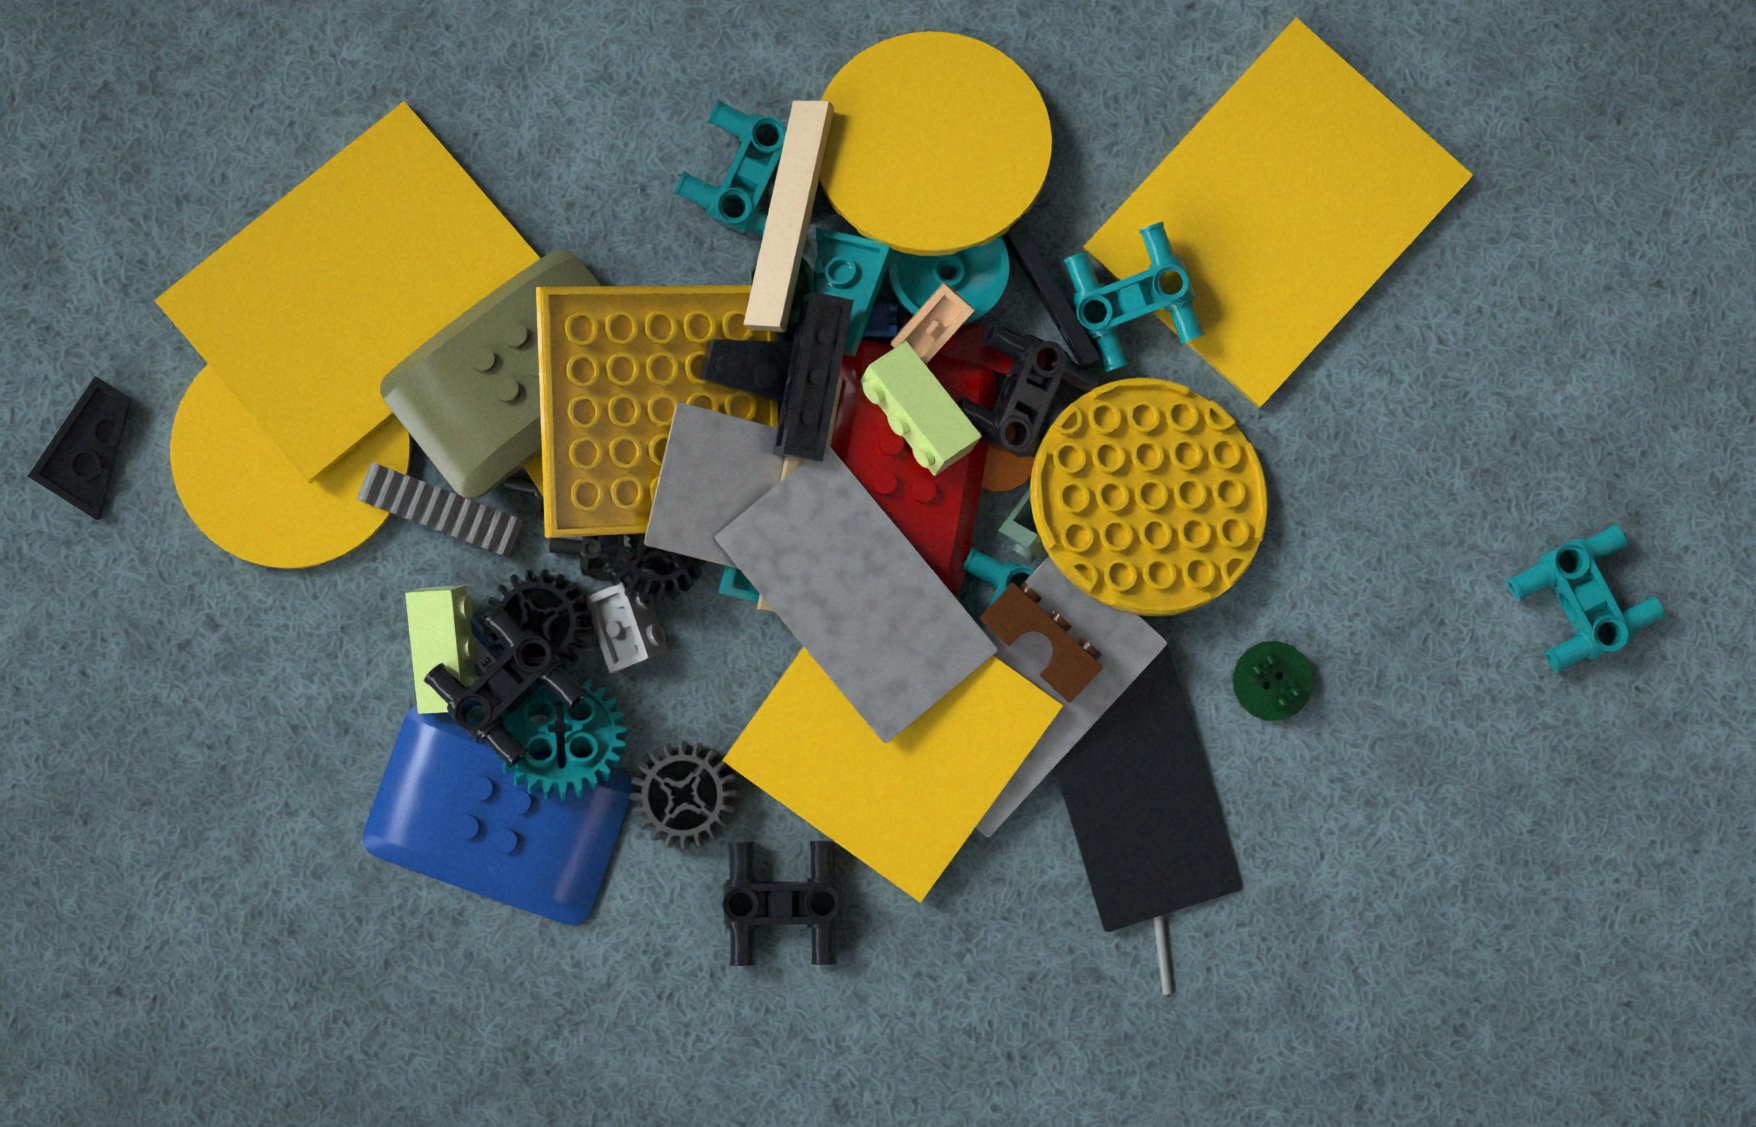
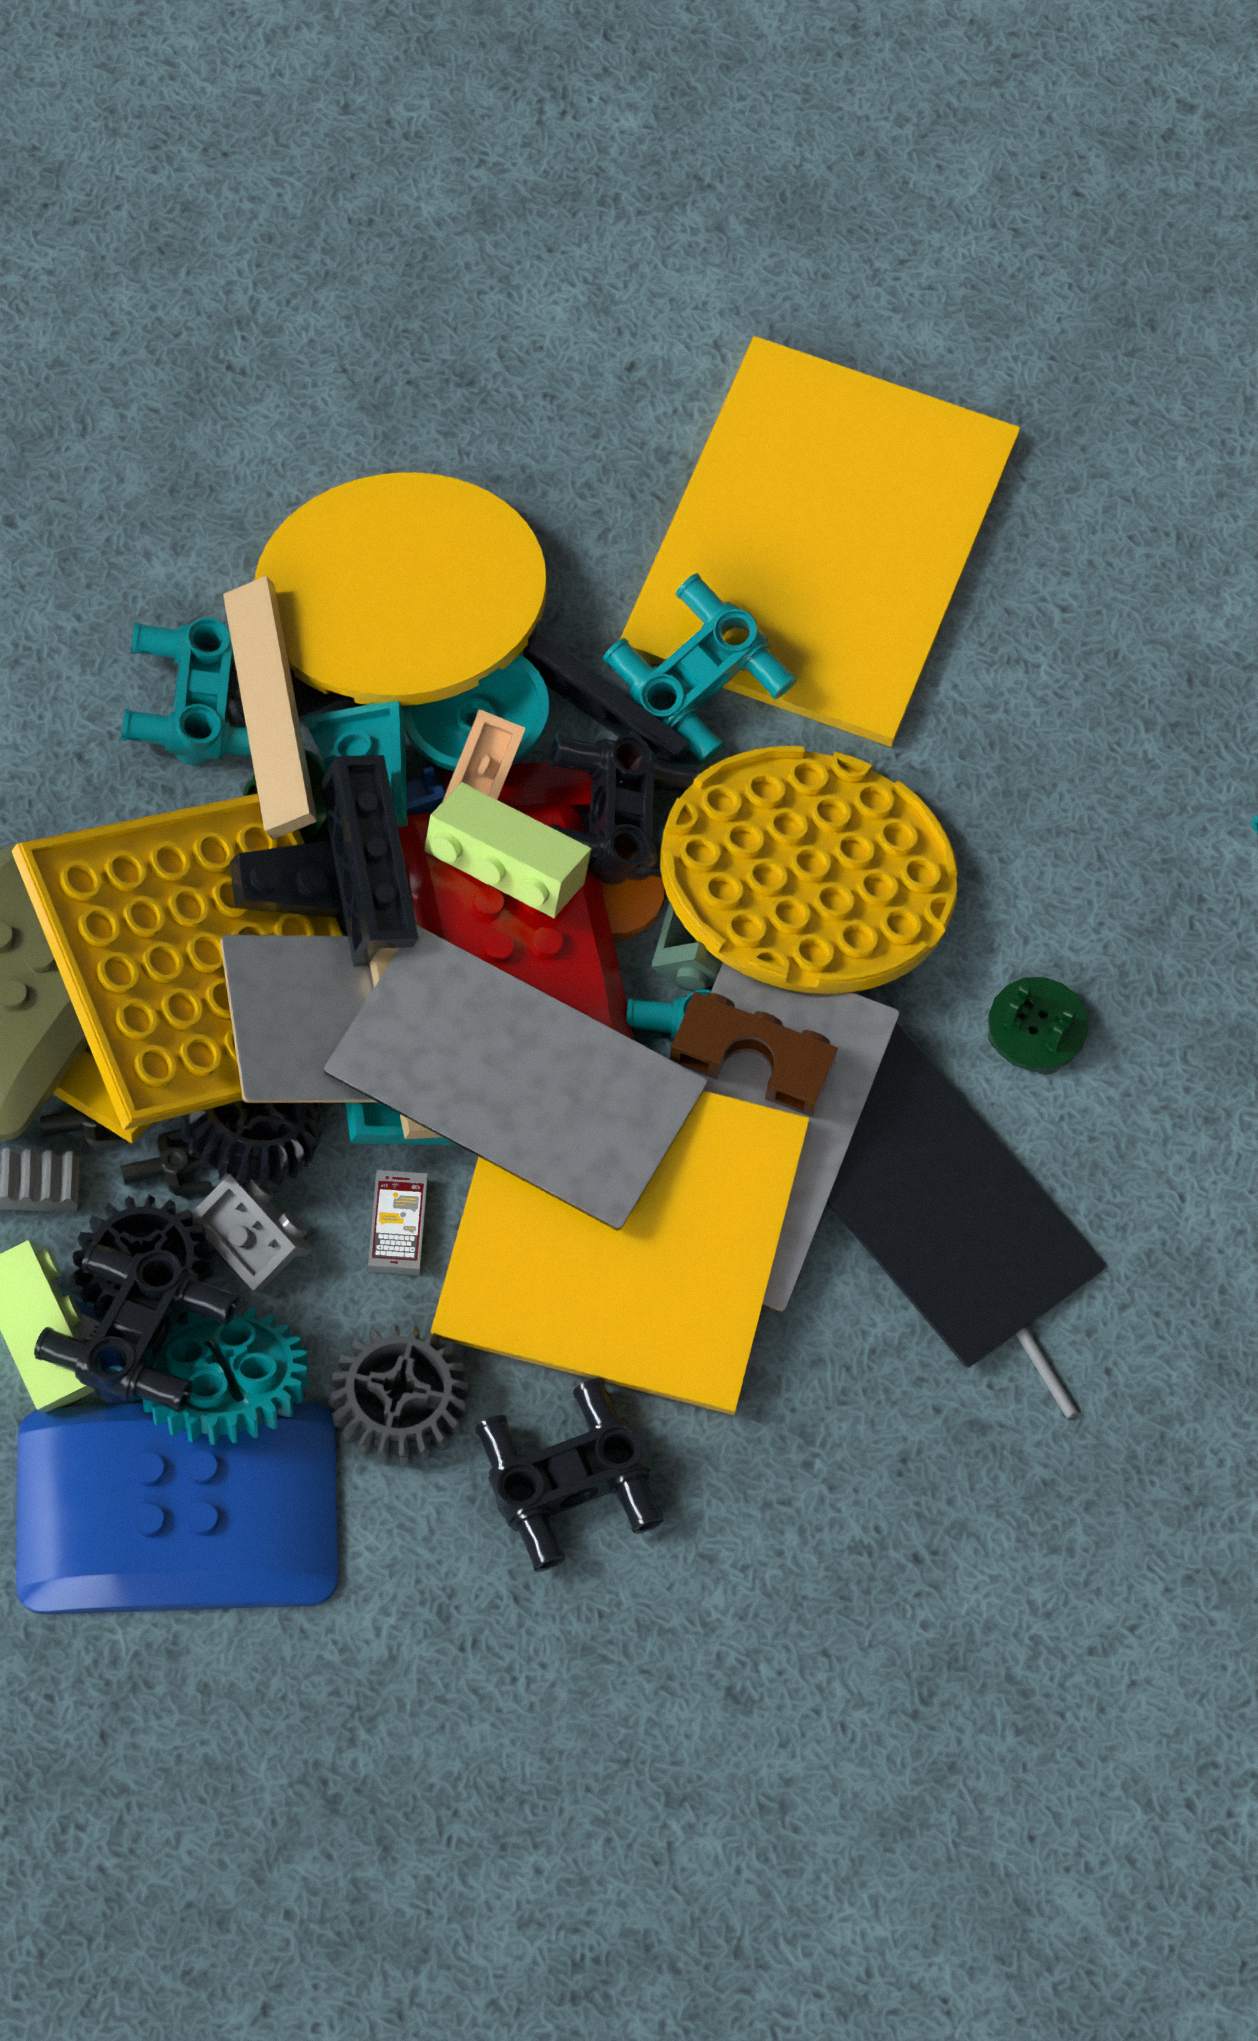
camera: 30 degrees left, 20 degrees down
none -> tile [368,1170,428,1276]

